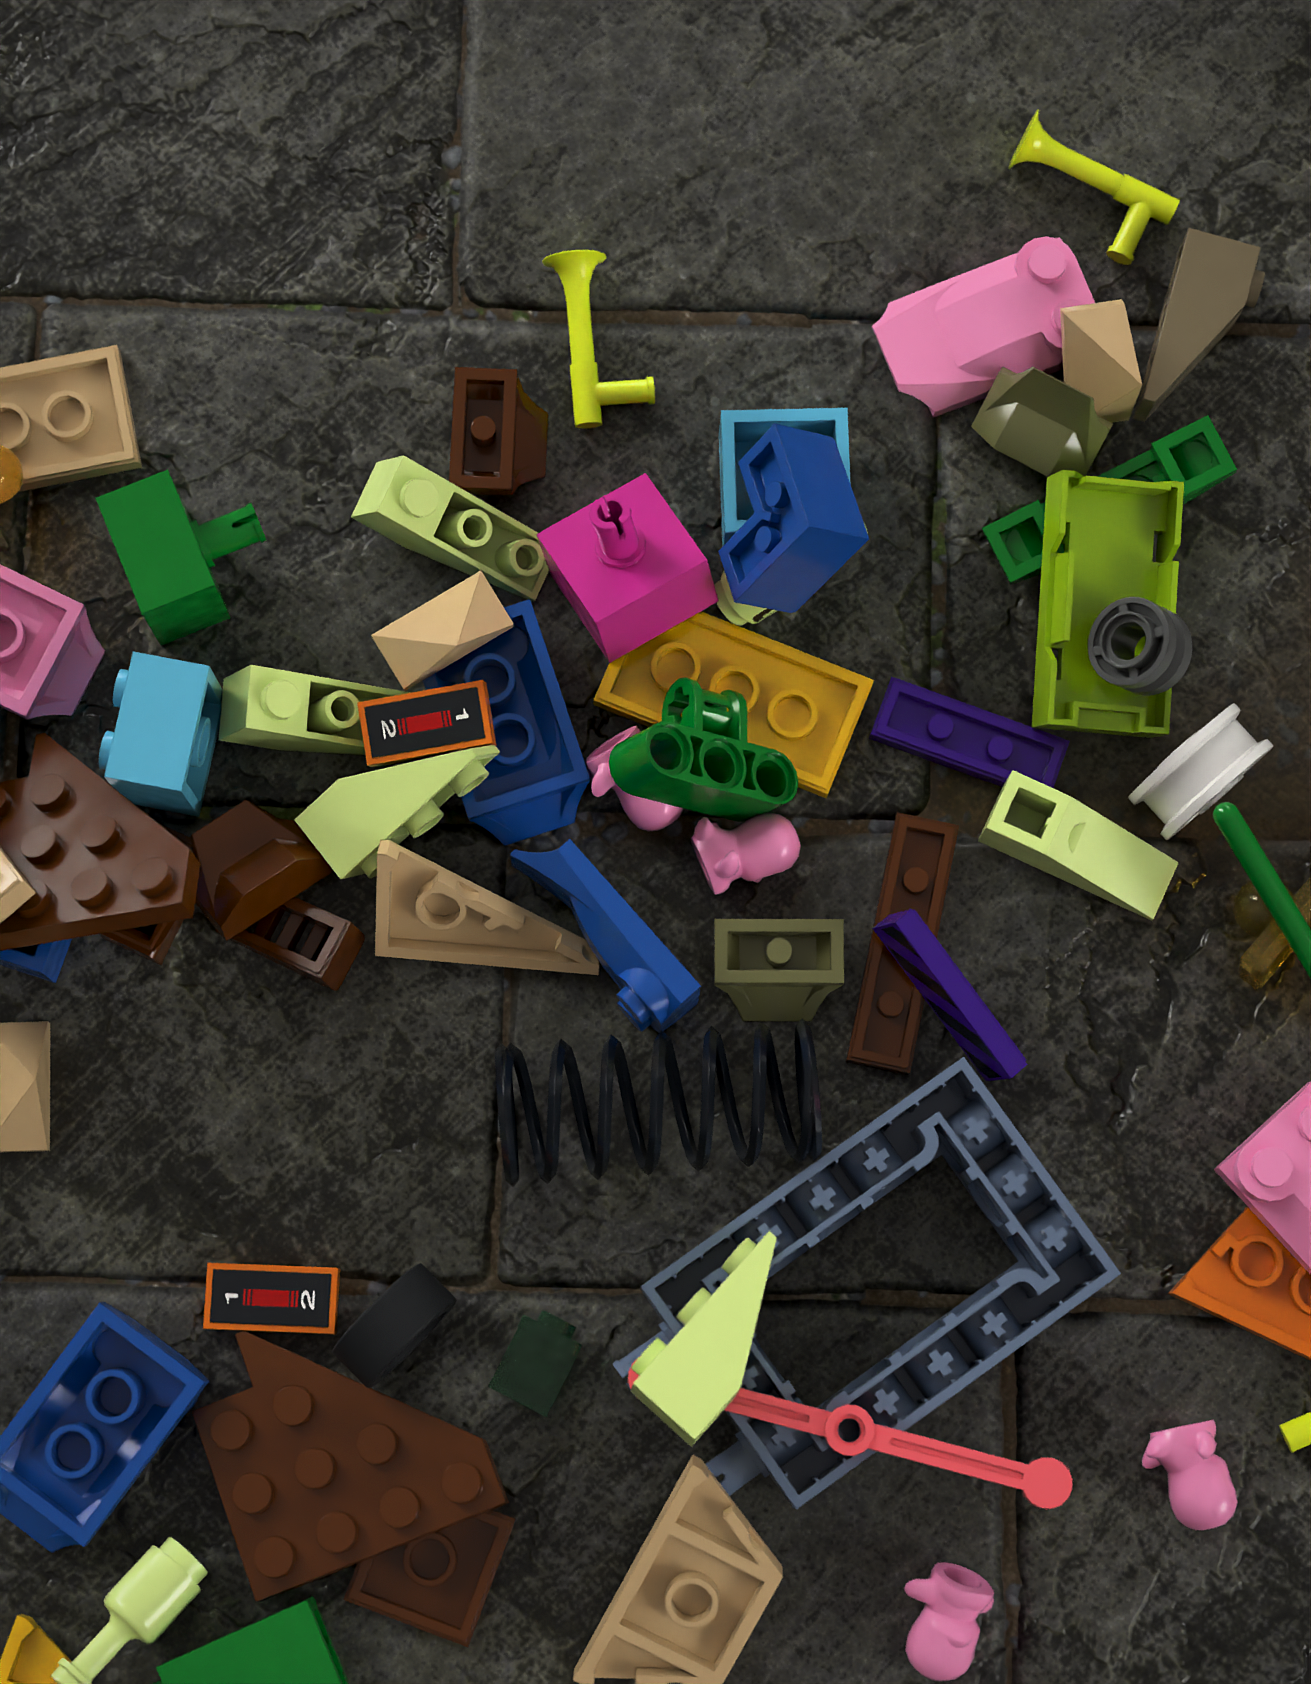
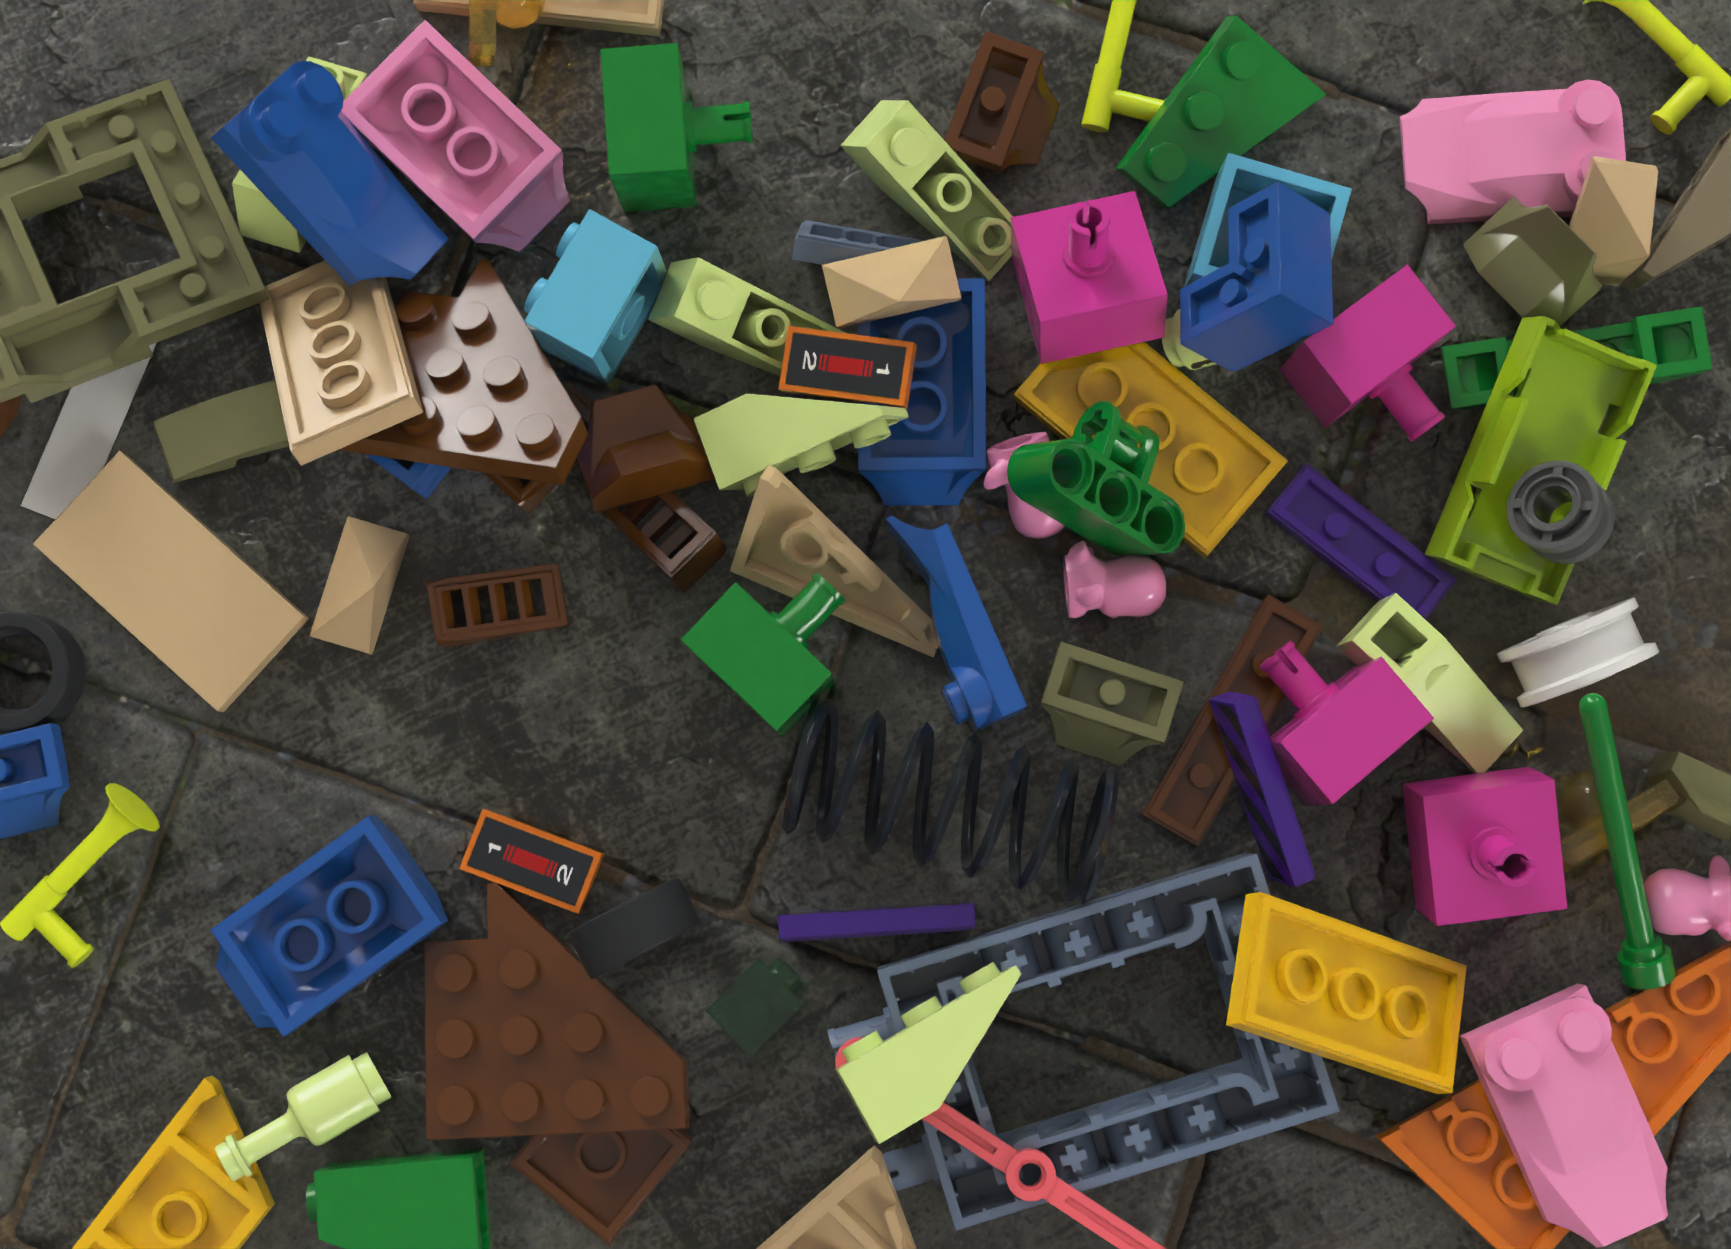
camera: 25 degrees right, 5 degrees up
none -> reddish brown slope [427,563,569,648]
none -> green brick [680,573,846,737]
none -> dark purple tile [778,902,976,942]
none -> sand blue plate [792,220,922,265]
none -> green wing [1115,15,1326,207]
none -> yellow tile [1226,892,1467,1094]
none -> dark pink brick [1259,640,1434,806]
none -> dark pink brick [1279,264,1456,442]
none -> dark pink brick [1402,767,1567,926]

